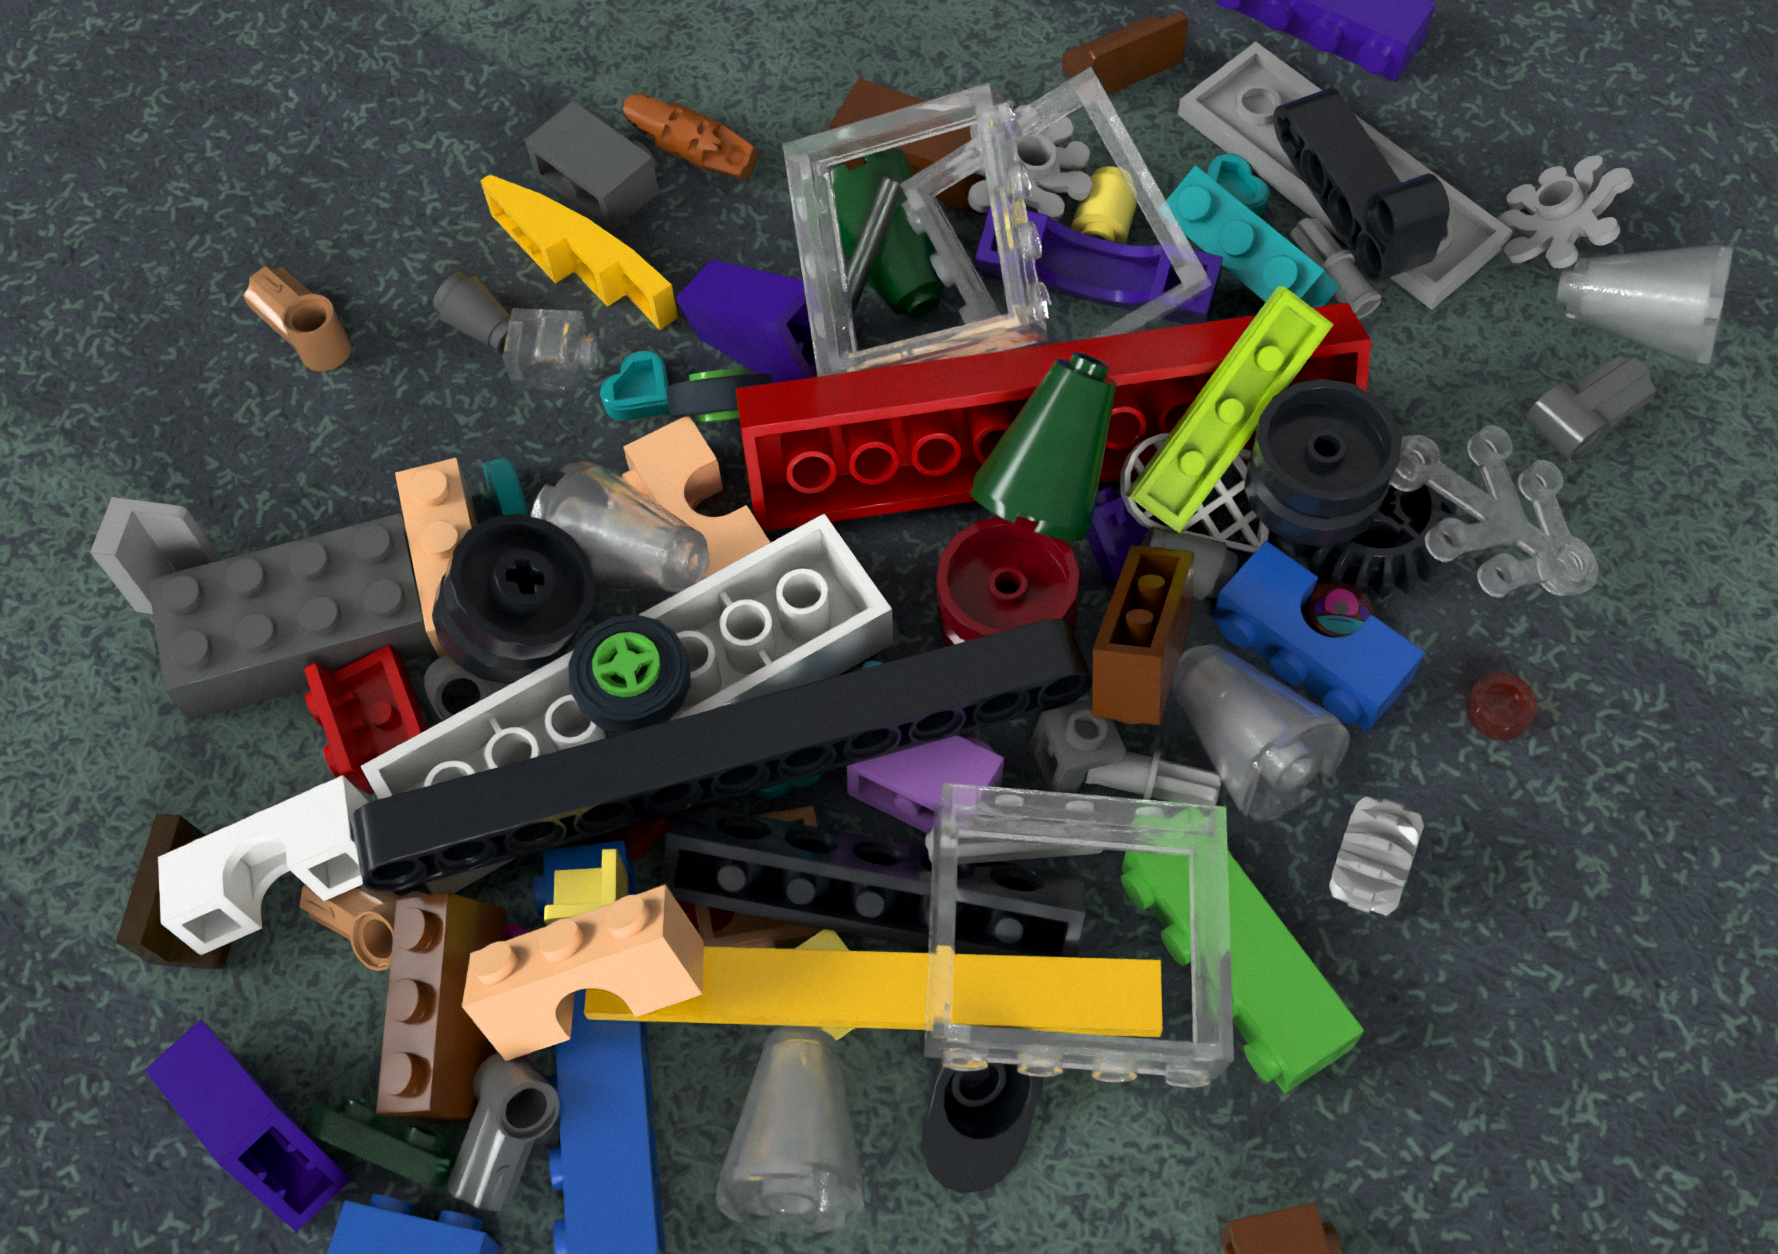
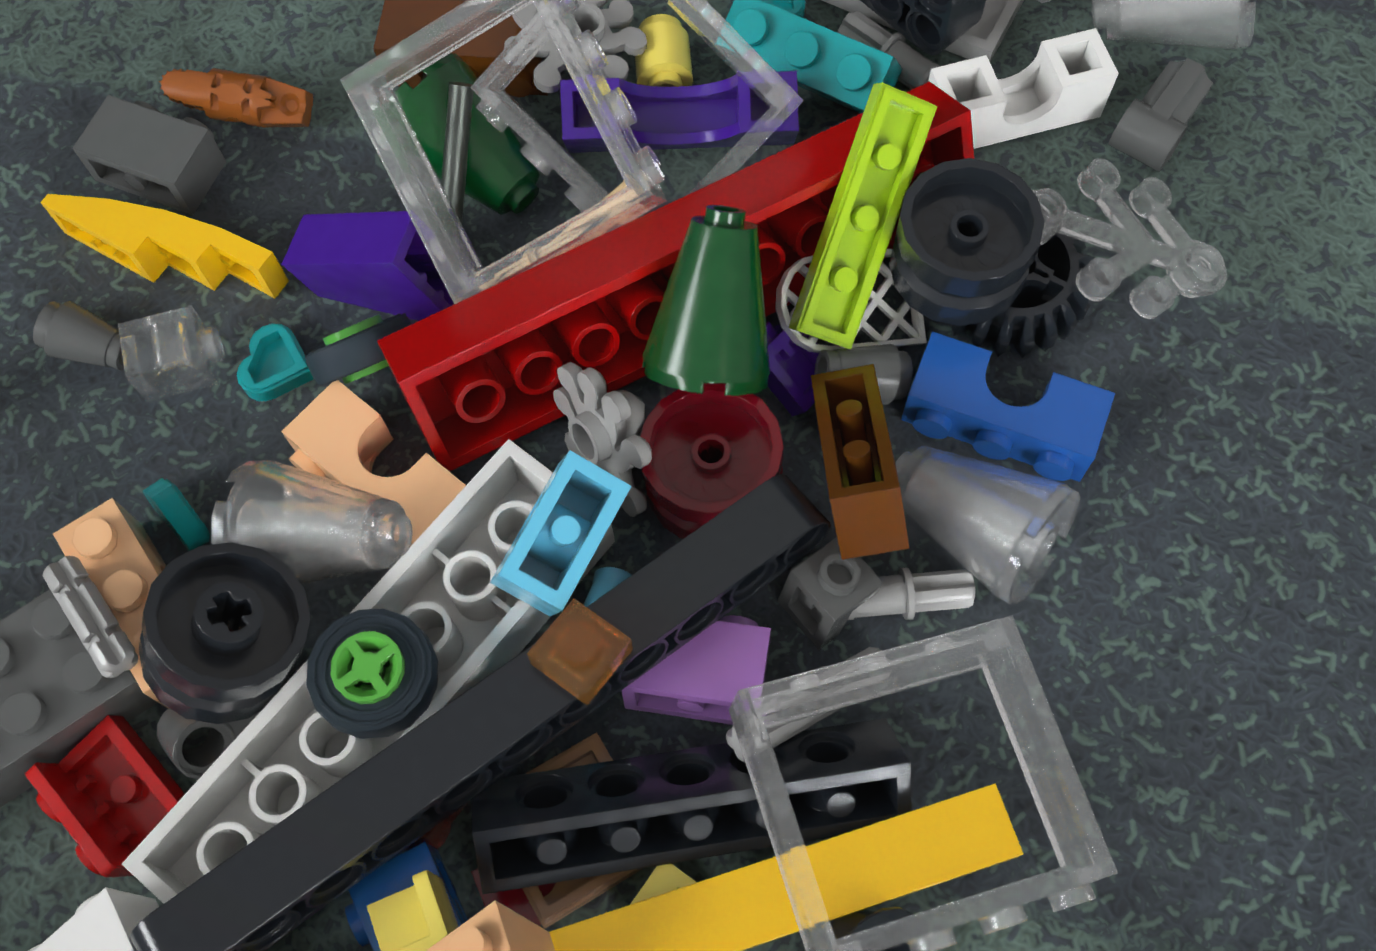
camera: 20 degrees left, 5 degrees up
bright green brick [1121,805,1365,1094] -> none
tile [1306,582,1373,638] -> none
light grey gear [1329,796,1424,916] -> none
clear red tile [1466,673,1537,740] -> none
none -> light grey axle [43,556,138,678]
none -> medium azure brick [490,450,632,617]
none -> clear orange plate [527,599,633,705]
none -> light grey animal [553,362,652,517]
none -> white arch [928,28,1119,149]

